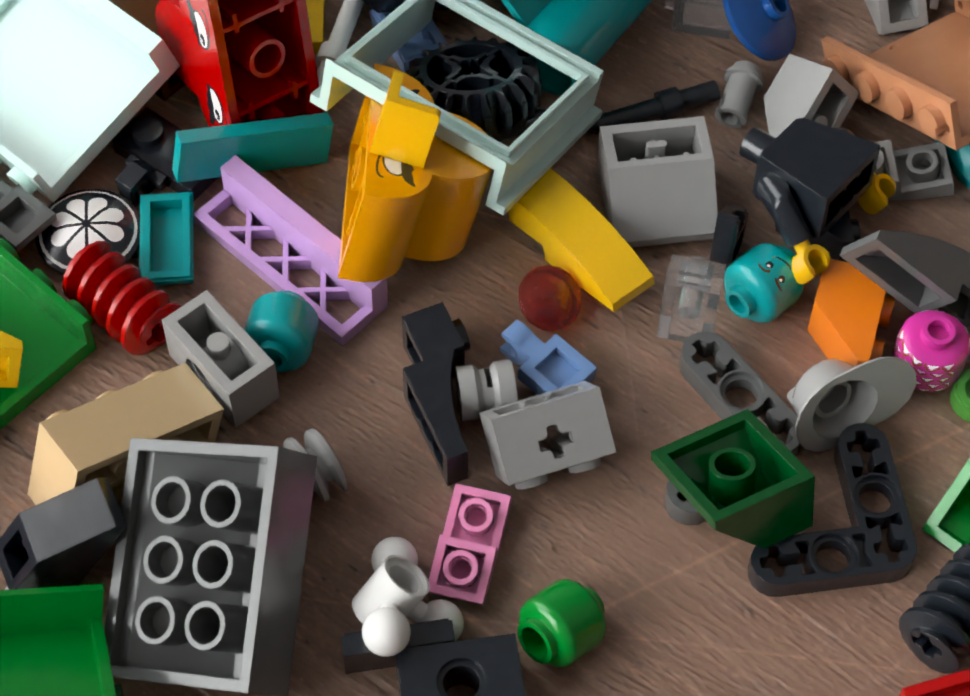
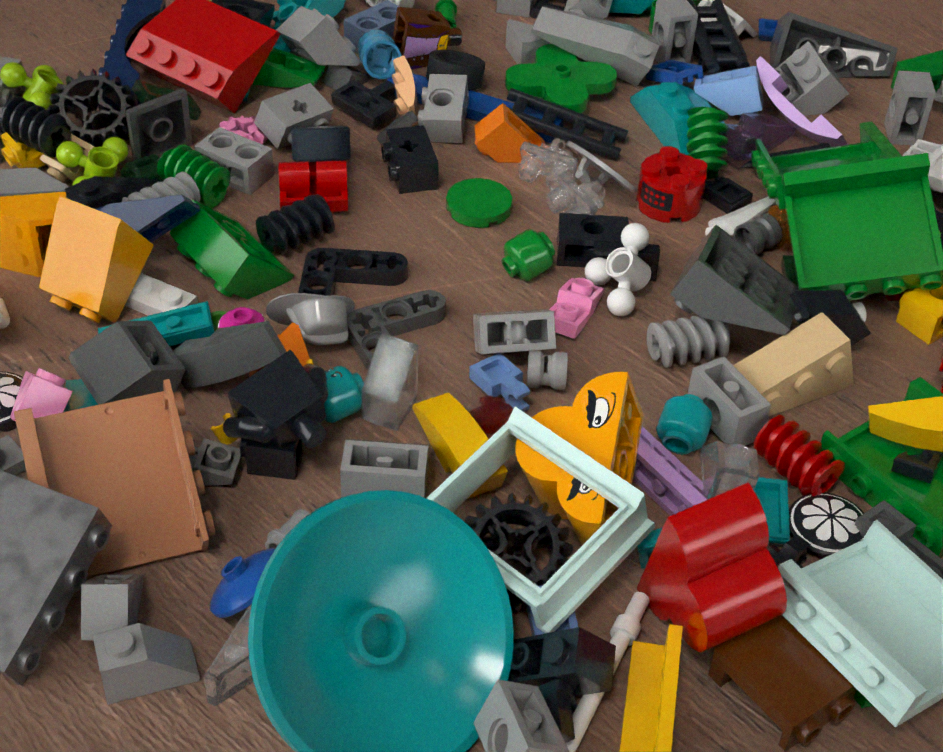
camera: 170 degrees left, 15 degrees down
yellow panel [370,71,441,169] -> none
black slope [402,302,470,486] -> none
dark green slope [651,409,815,549] -> none
black tile [707,204,748,280] -> none
light grey slope [763,53,860,138] -> none
none -> clear slope [700,441,760,500]

